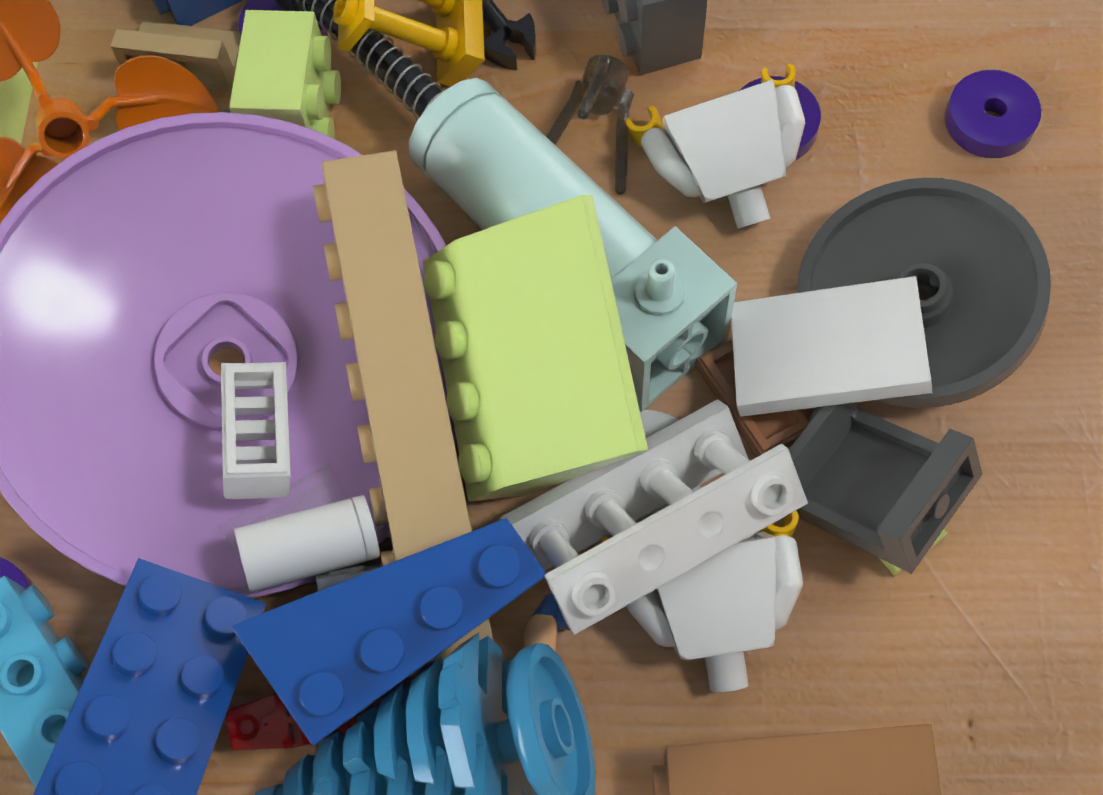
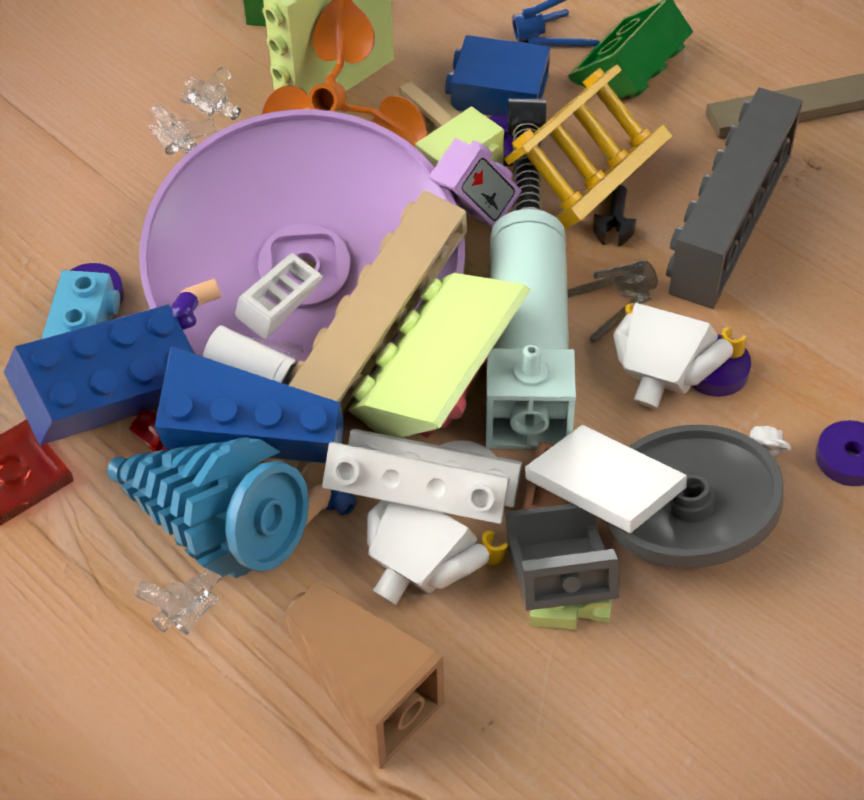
camera: 40 degrees right, 15 degrees down
none -> arm [171,278,221,330]
none -> brick [428,138,522,228]
none -> white plant [749,426,791,457]

